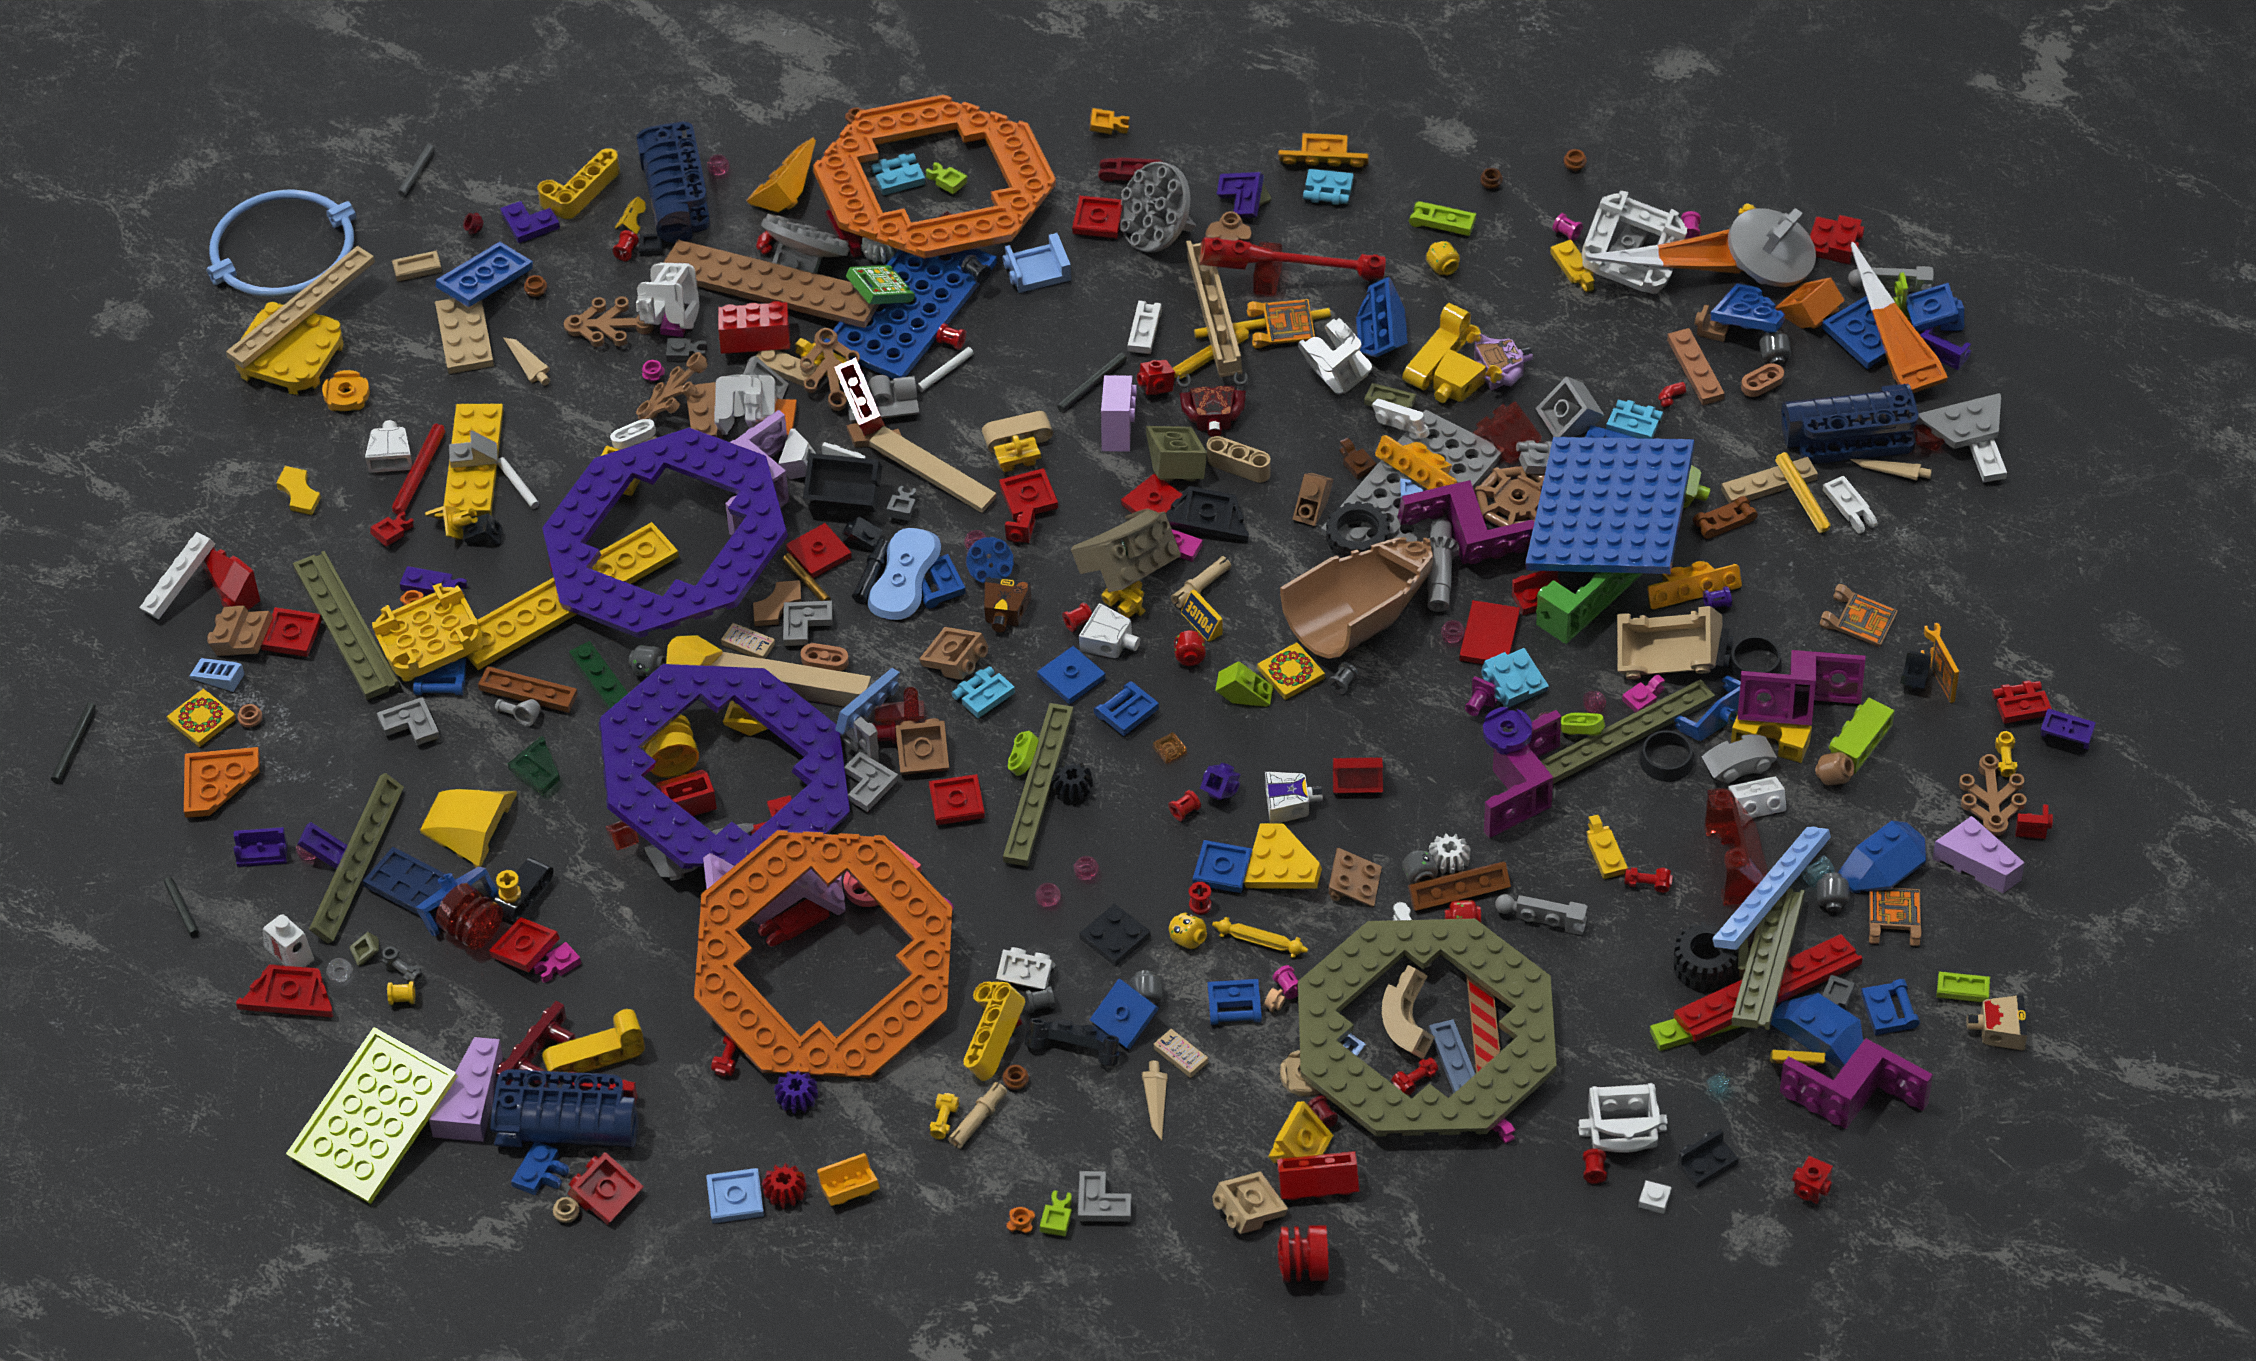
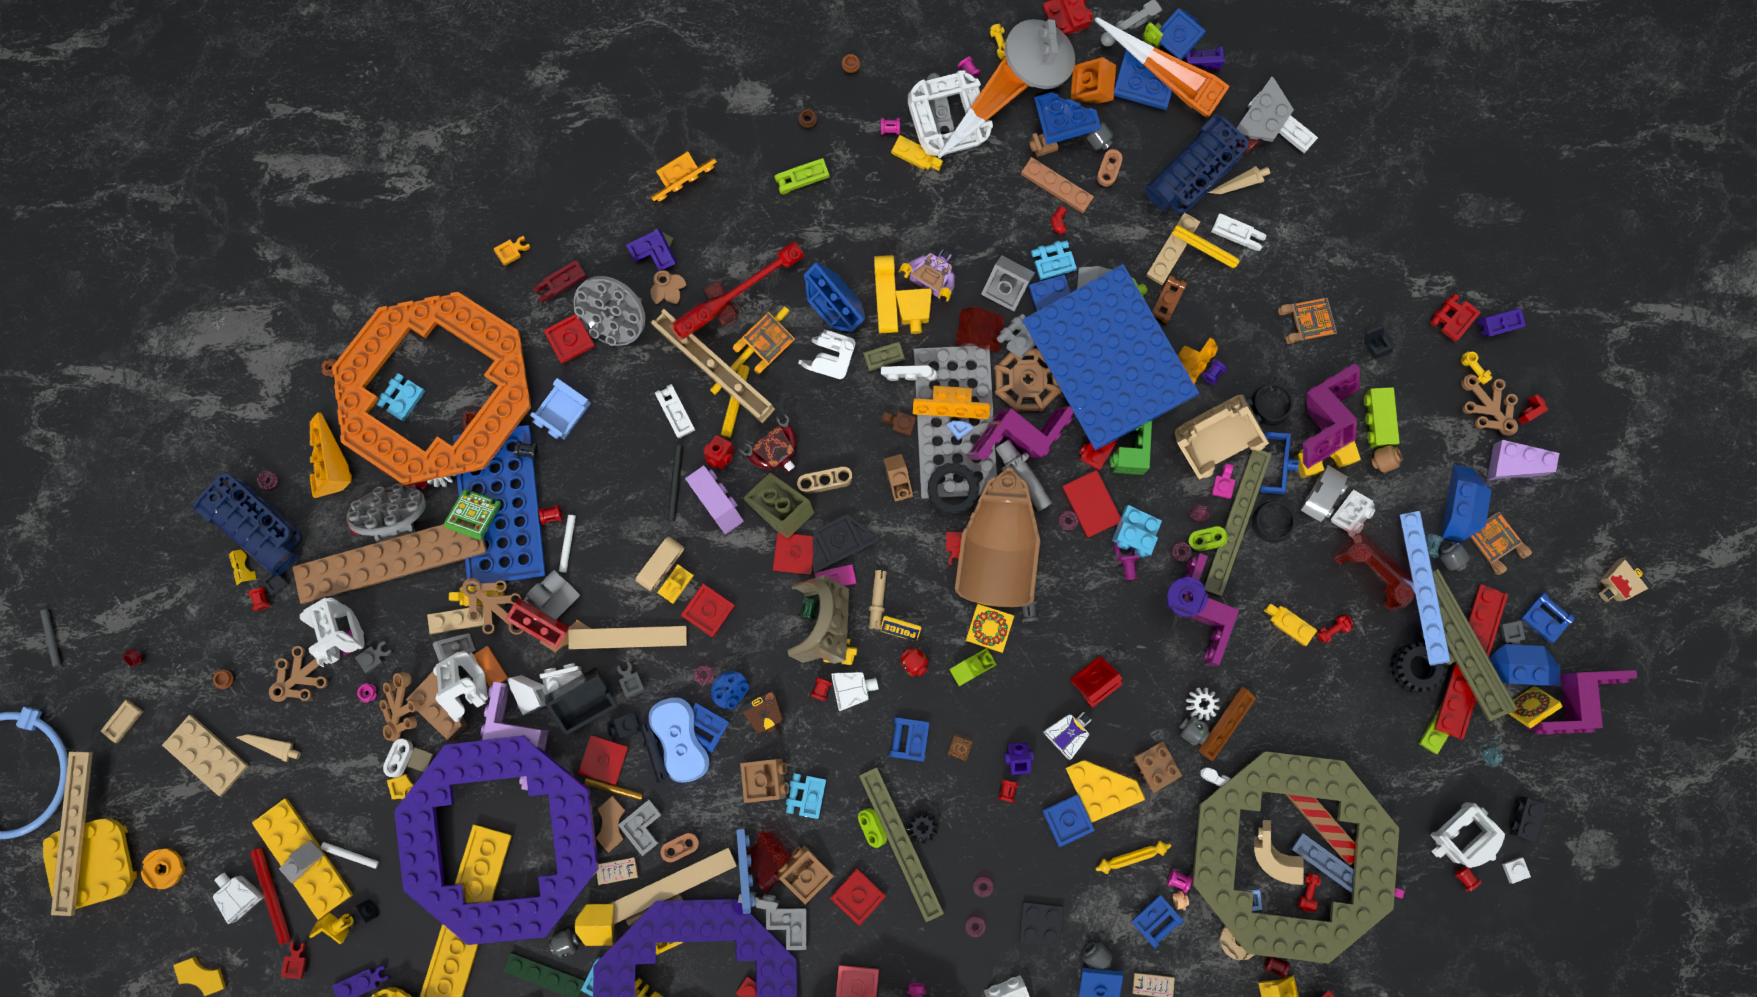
camera: 40 degrees left, 30 degrees up
blue plate [436,242,533,307] -> none
dark purple plate [500,201,560,244] -> none
yellow beam [538,148,620,219] -> none
red brick [718,301,790,354] -> none
lime plate [926,162,967,194] -> none
red bracket [1005,505,1035,543] -> none
blue plate [1037,646,1106,704] -> none
yellow head [1169,913,1207,949] -> none
red bush [1189,882,1211,915] -> none
medium azure plate [1303,169,1353,205] -> none
yellow head [1426,241,1460,275] -> none
red head [1445,900,1481,923] -> none
light grey plate [1495,894,1588,935] -> none
red brick [1792,1156,1833,1204] -> none
flag [1921,623,1959,703] -> none
lime plate [1937,972,1990,1002] -> none

